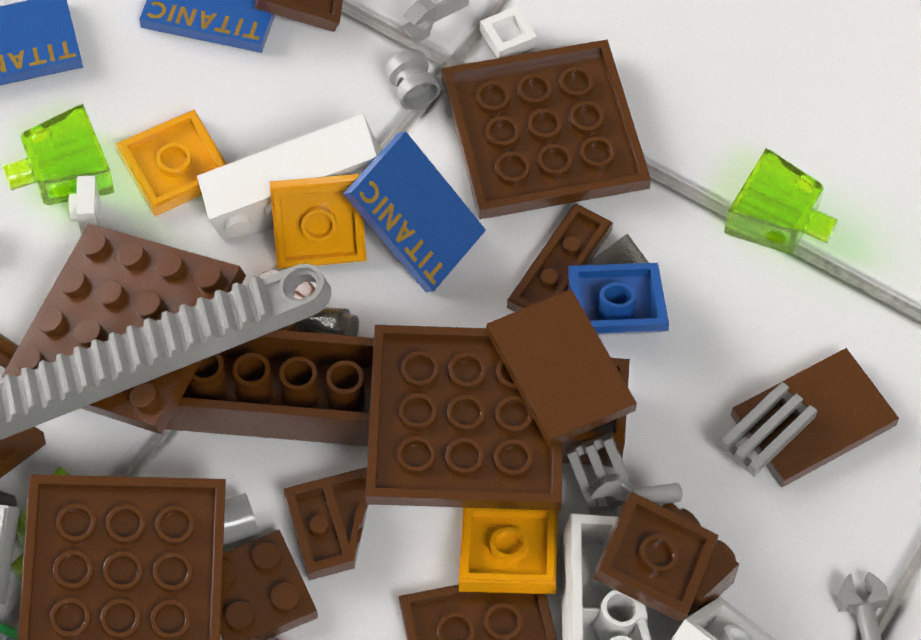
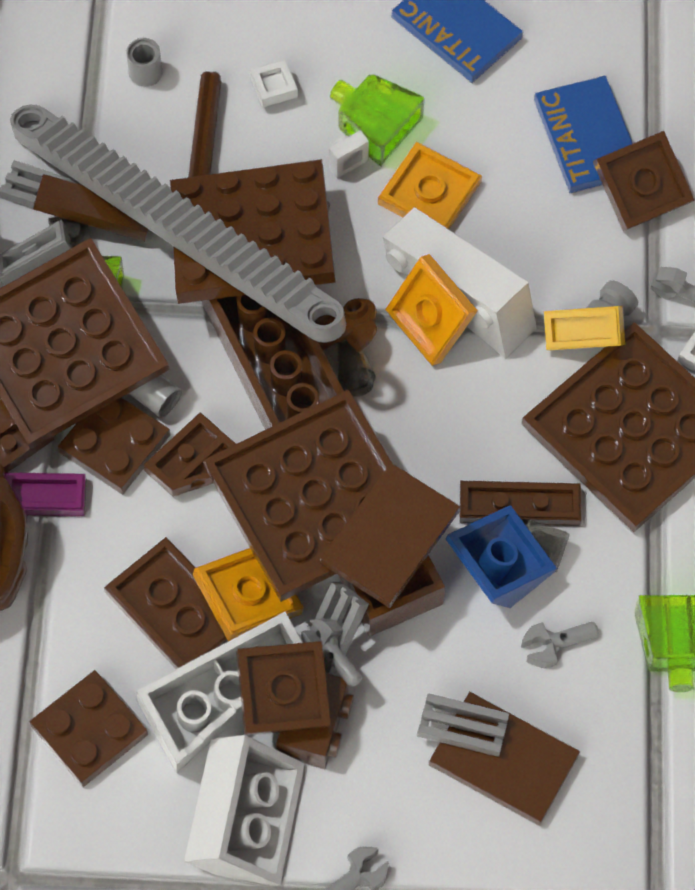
camera: 60 degrees right, 5 degrees up
blue tile [343,131,486,292] -> none
none -> light grey bar [521,621,599,668]
none -> yellow tile [544,306,625,350]

